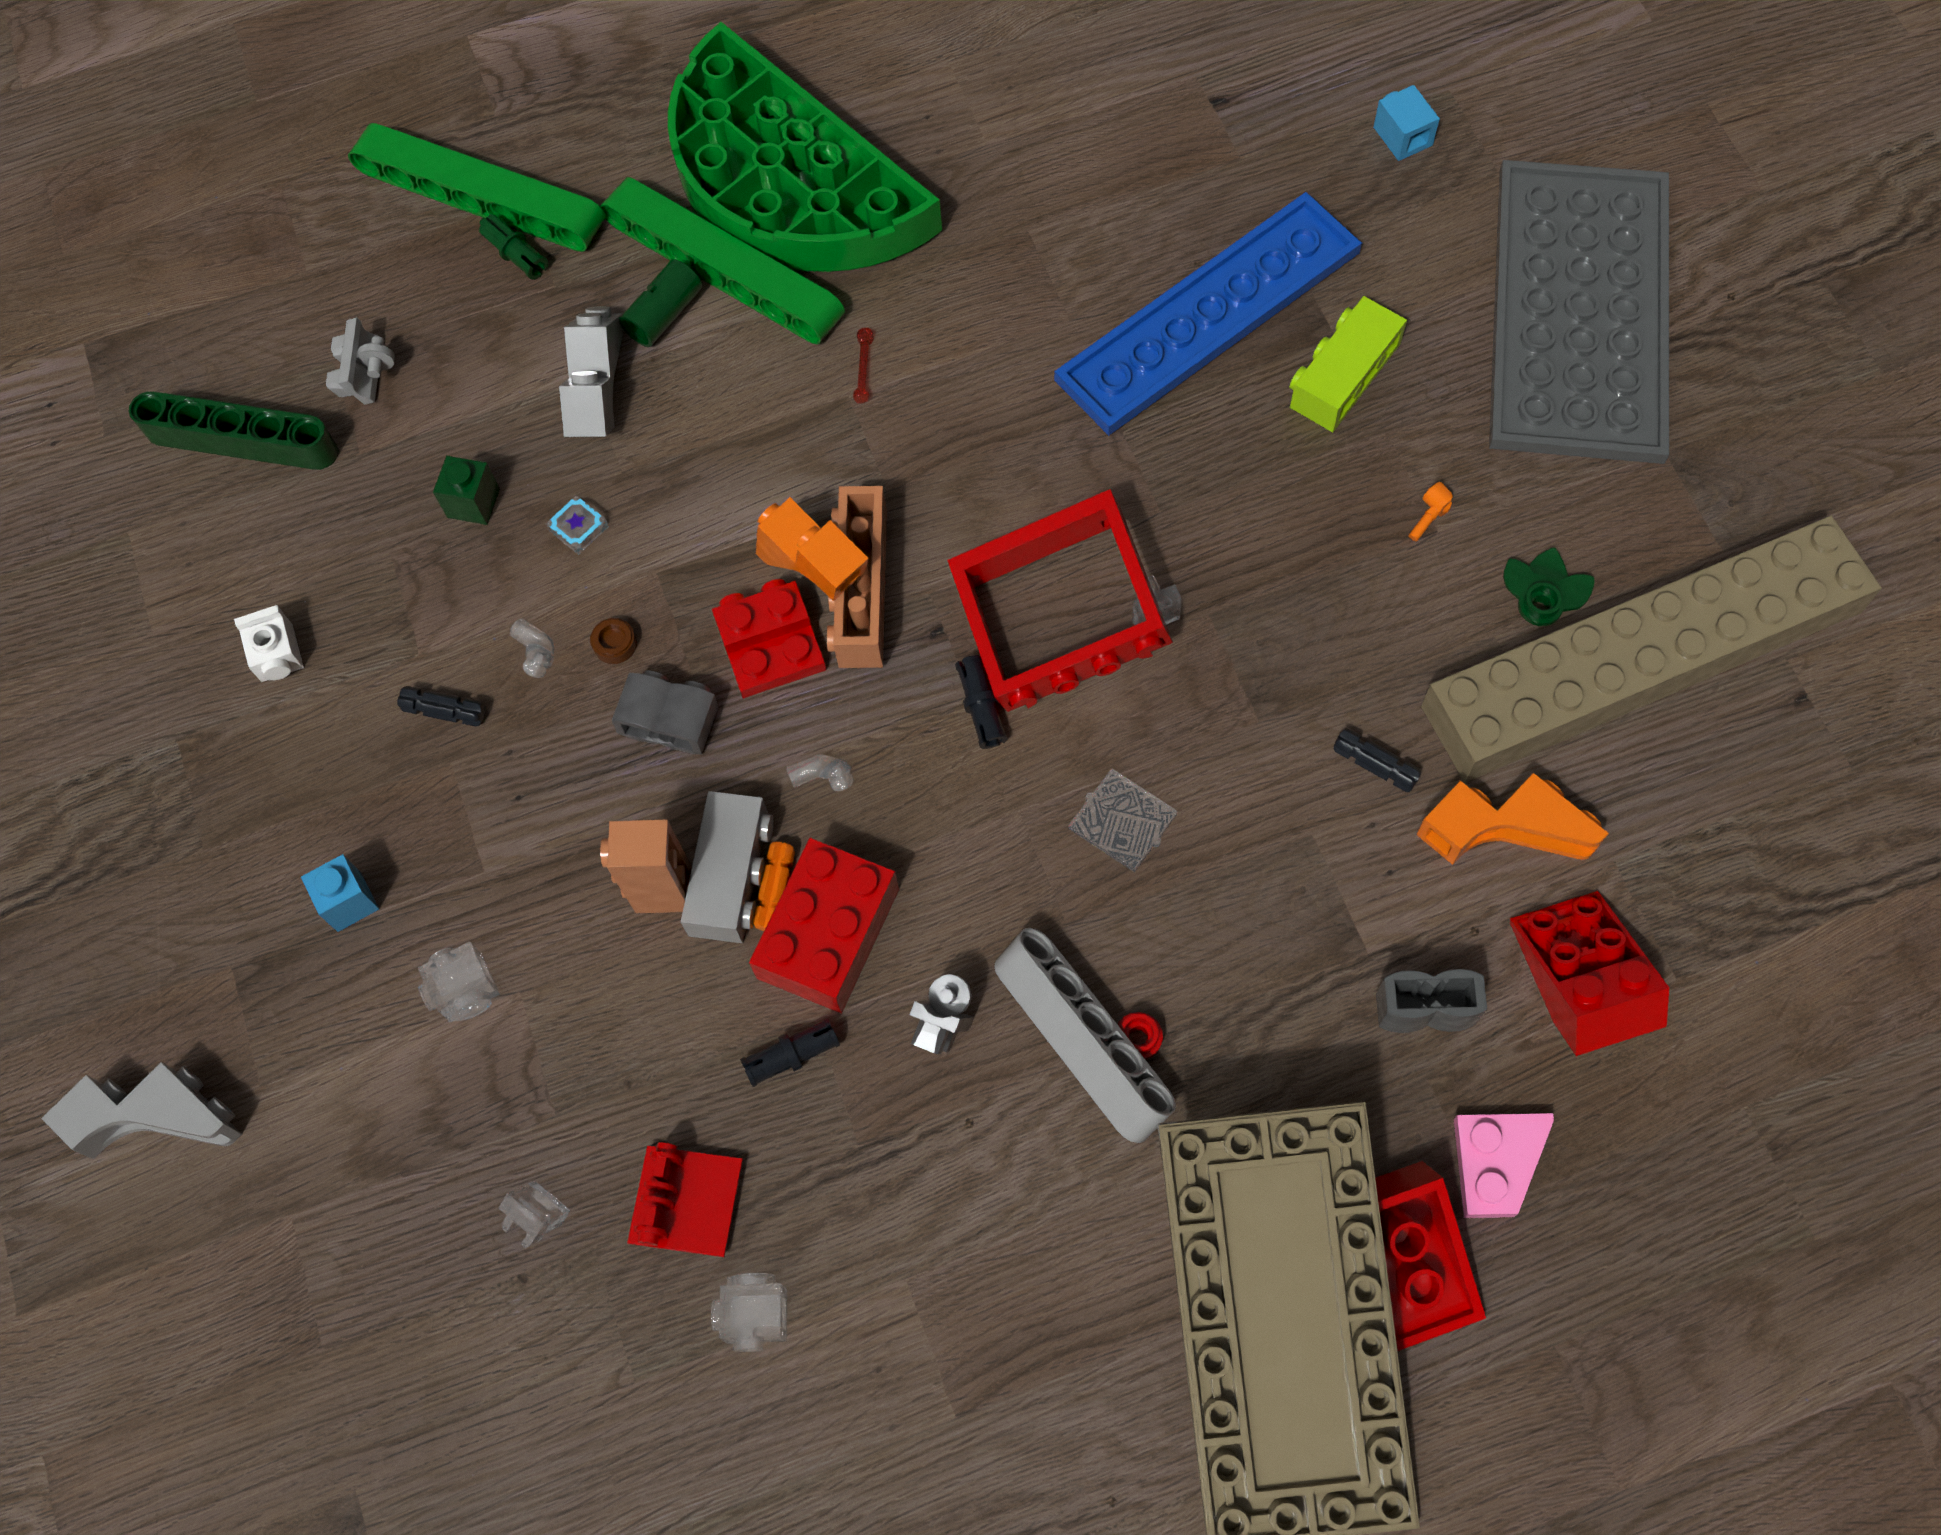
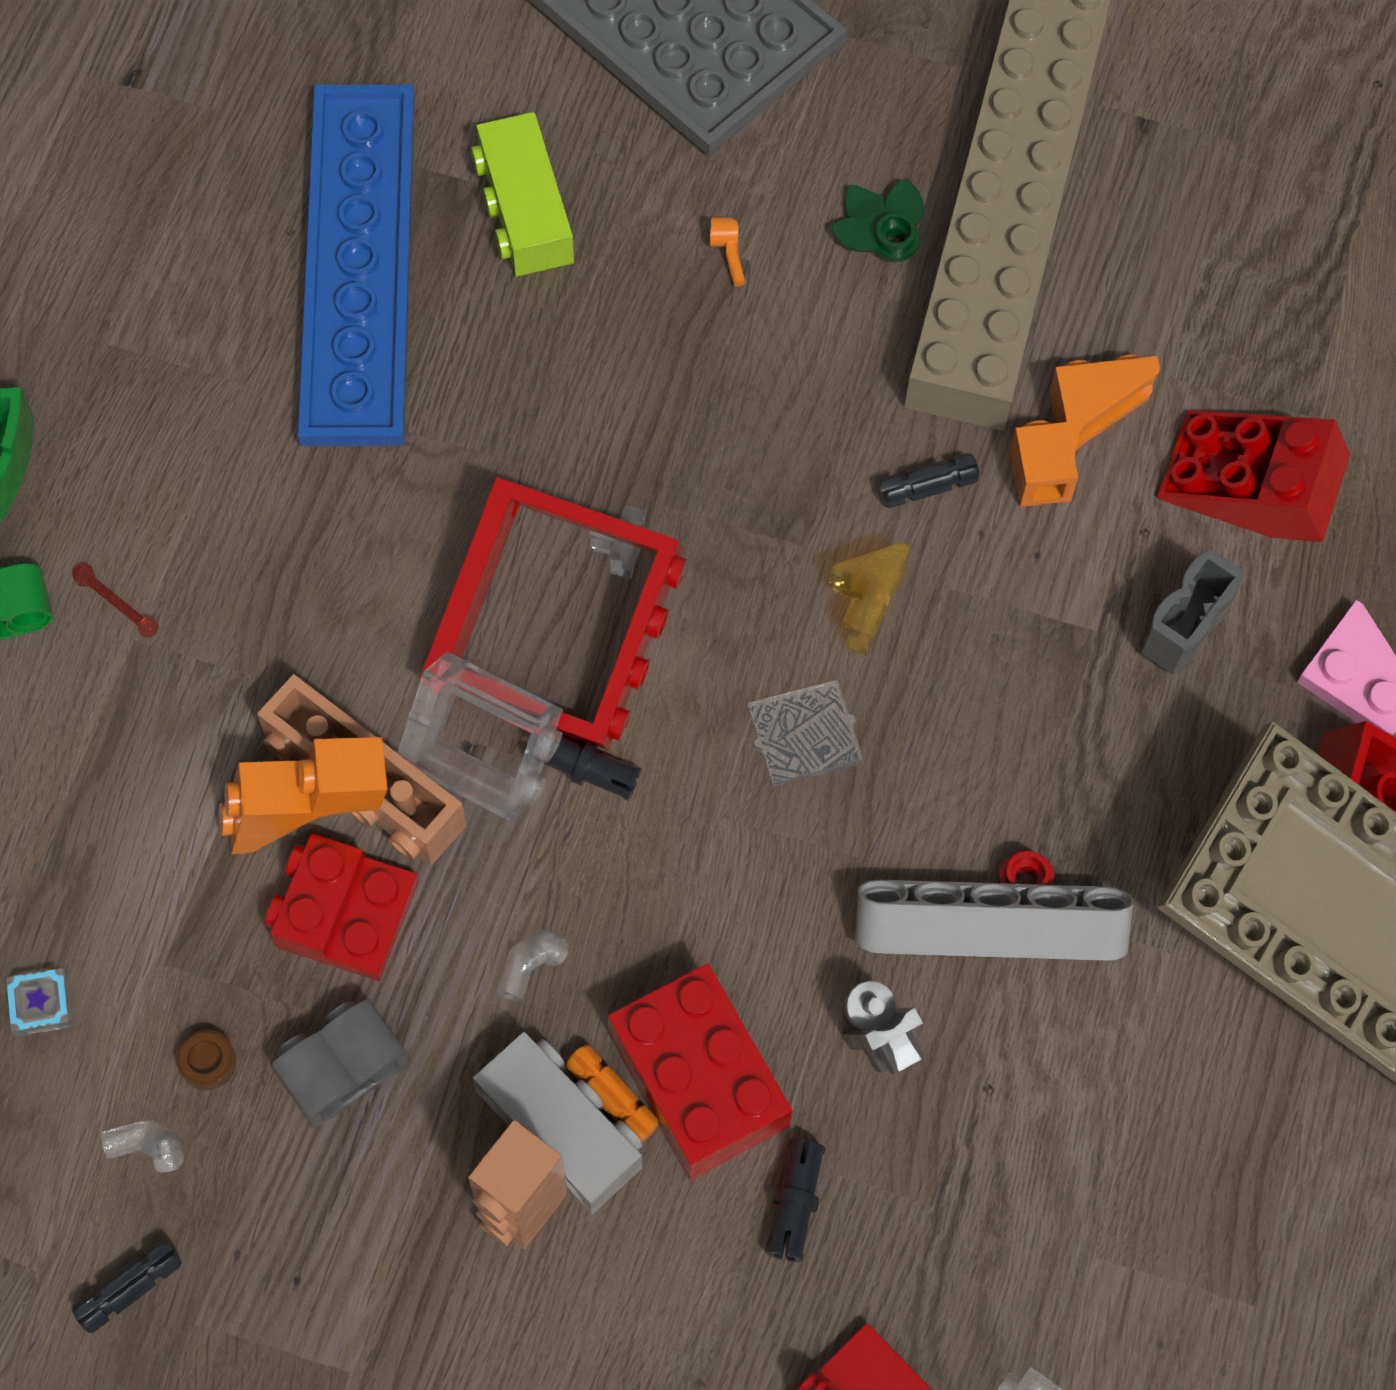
camera: 60 degrees left, 0 degrees up
none -> clear window [397,652,563,820]
none -> clear yellow slope [829,542,911,656]

